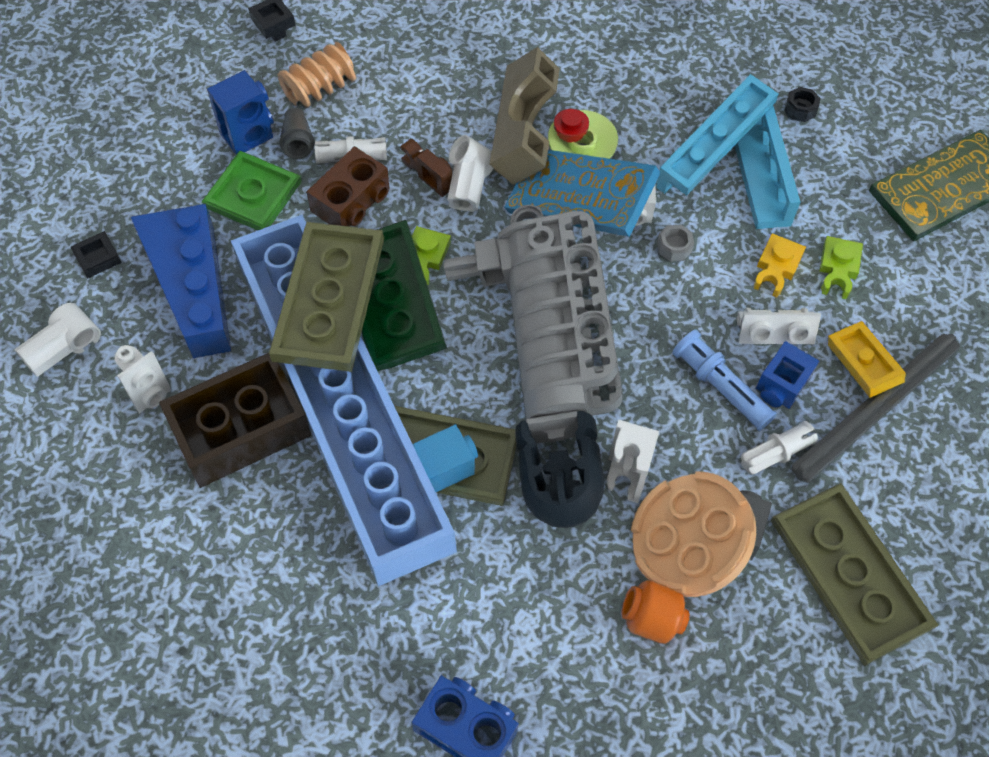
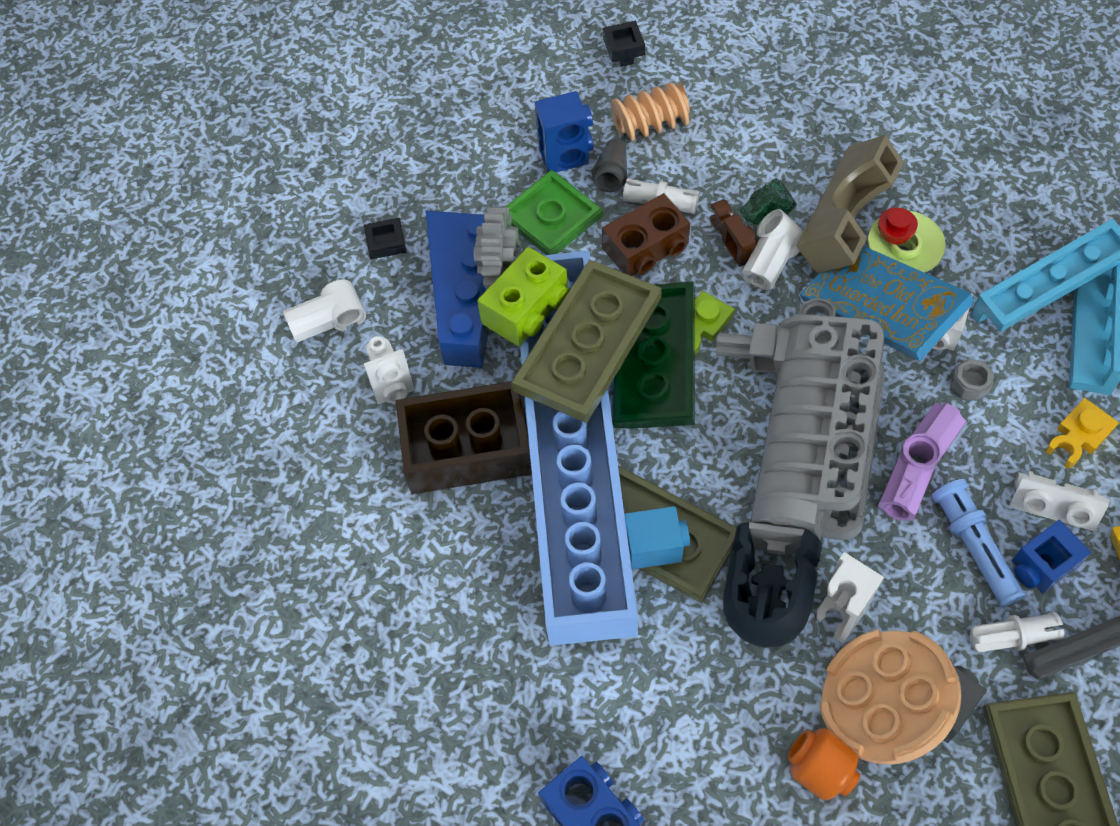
camera: 25 degrees right, 0 degrees up
none -> light grey gear [474,207,521,290]
none -> lime brick [477,247,569,347]
none -> clear green bracket [739,178,797,225]
none -> lavender piece [878,402,966,521]

